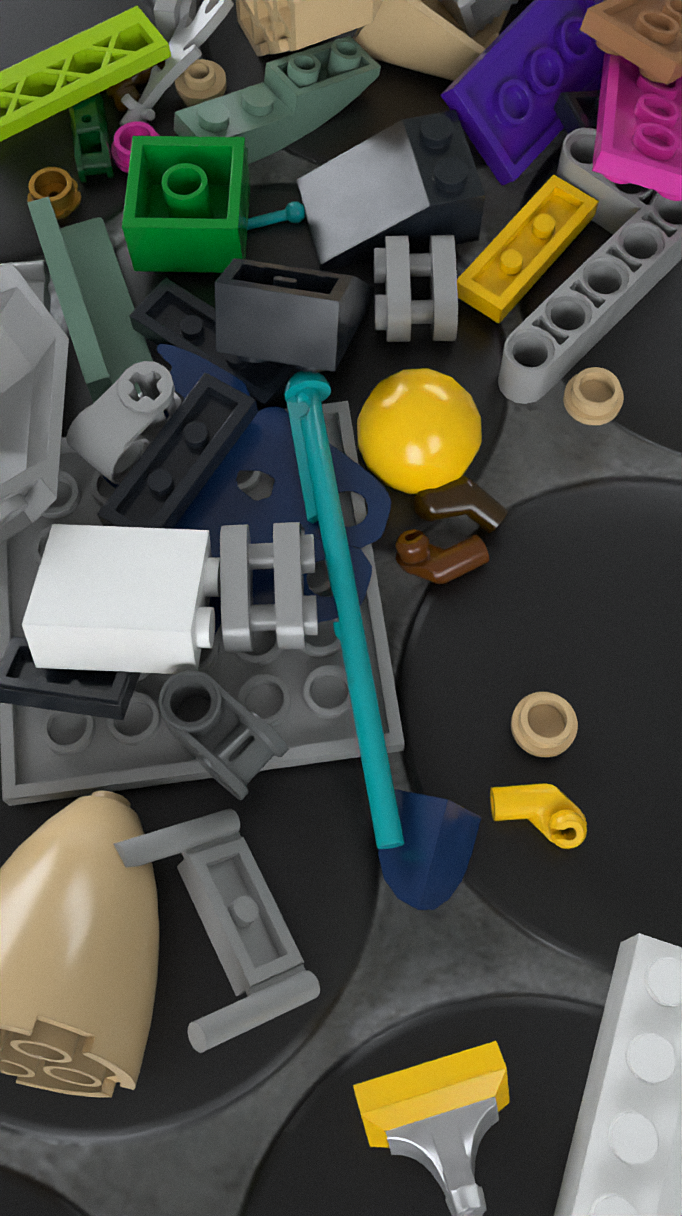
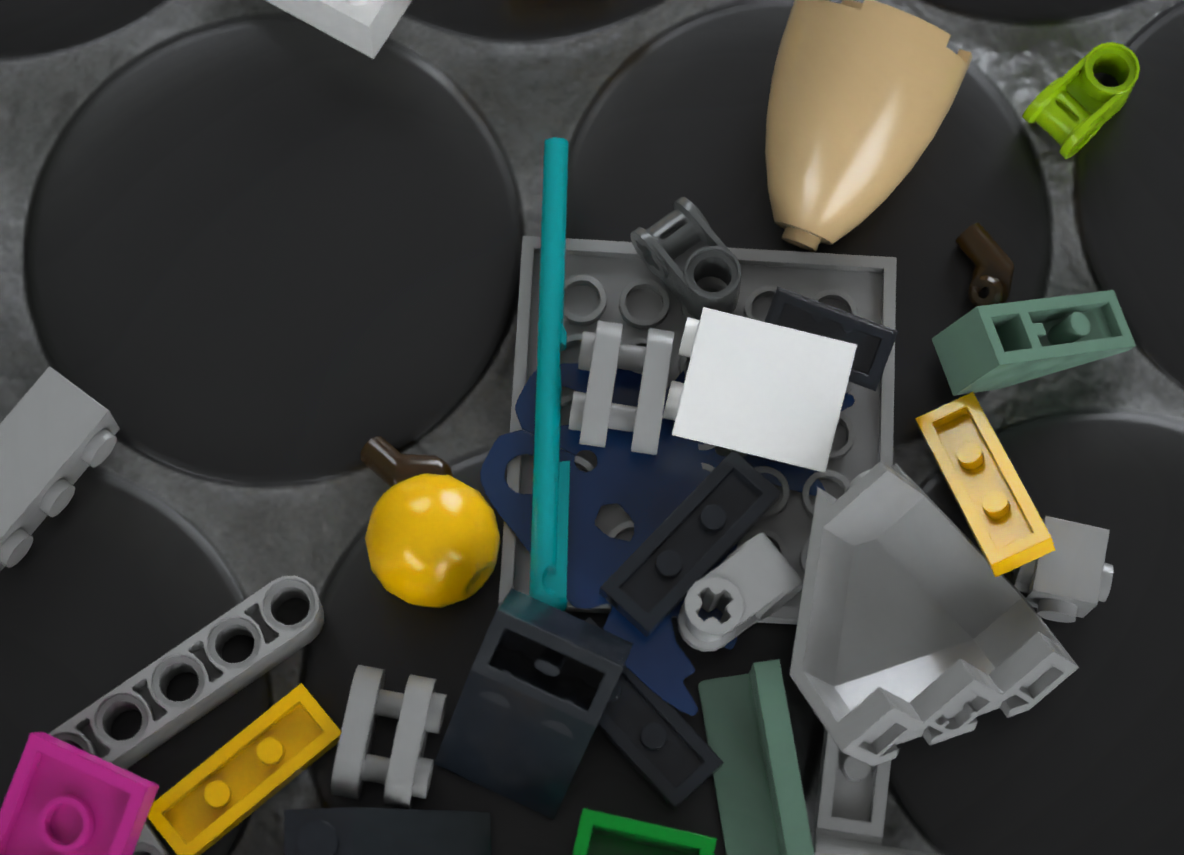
camera: 175 degrees left, 5 degrees up
light grey plate [113,809,320,1053] -> none
dark blue brick [378,789,481,910] -> none
reddish brown arm [395,529,490,584] -> none
yellow arm [490,783,587,849] -> none
tan plate [511,692,578,758] -> none
tan plate [563,367,624,425] -> none

